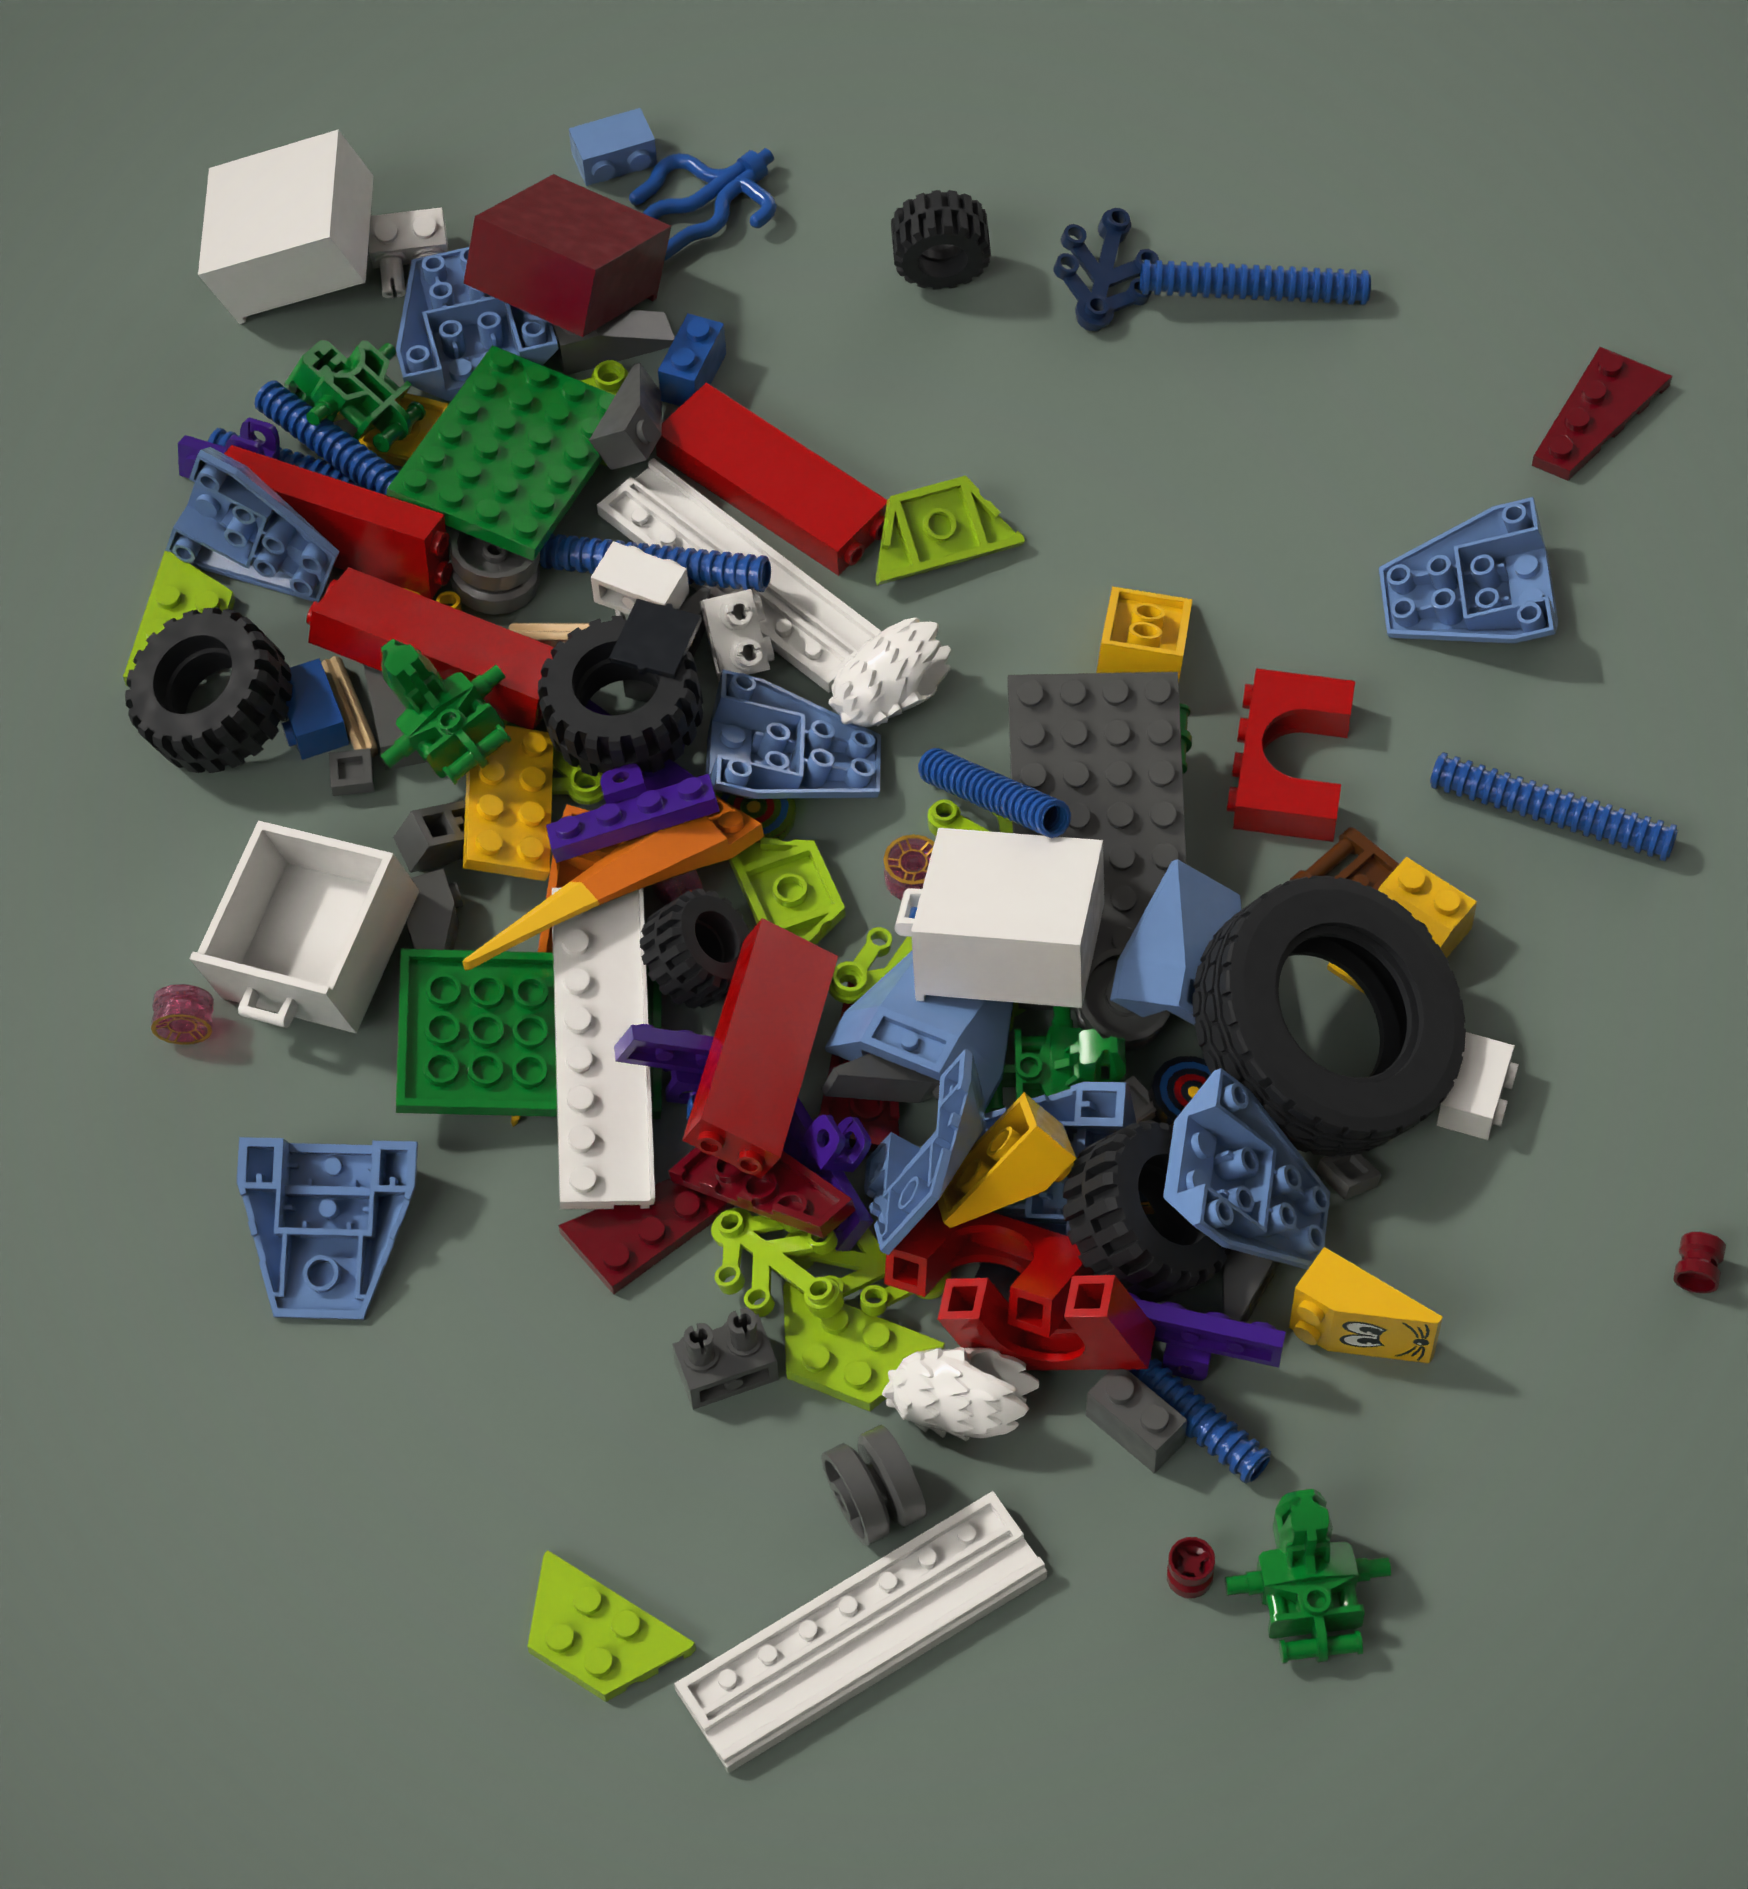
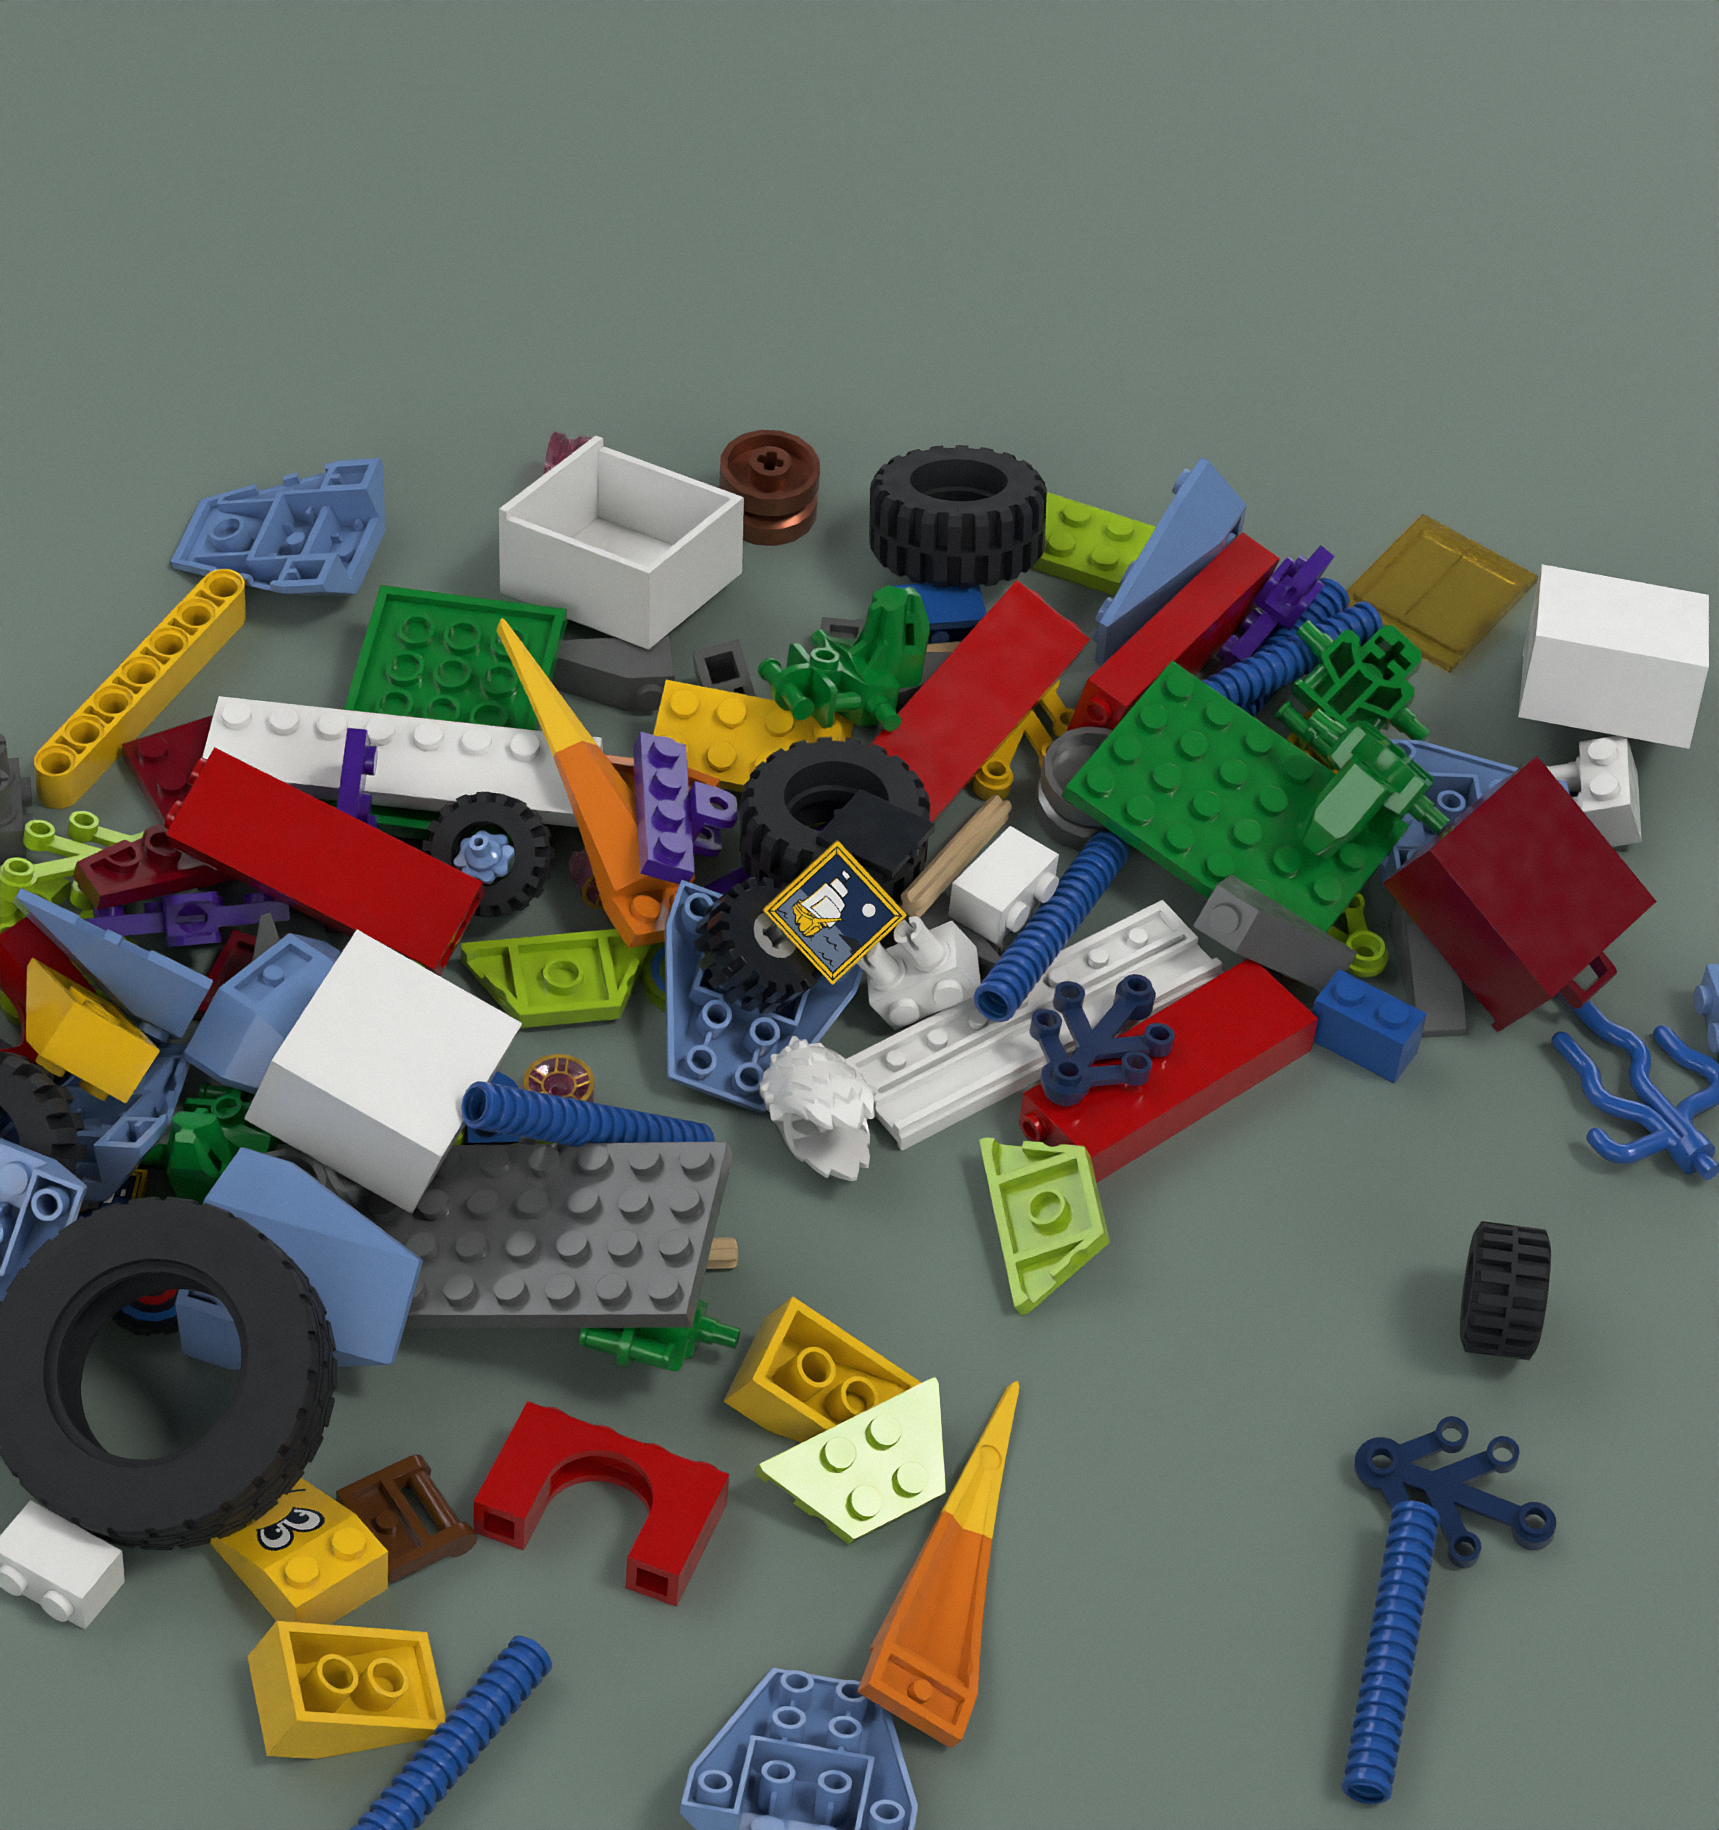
camera: 95 degrees right, 10 degrees down
none -> yellow beam [34,569,246,809]
none -> yellow slope [247,1621,446,1759]
none -> medium blue plant [454,830,515,884]
none -> black wheel [694,877,823,1014]
none -> copper wheel [719,430,820,546]
none -> wing [754,1377,946,1544]
none -> tile [762,840,907,985]
none -> orange plate [857,1381,1020,1748]
none -> dark blue plant [1029,974,1175,1106]
none -> green piece [1297,708,1450,859]
none -> clear yellow piece [1346,514,1538,673]

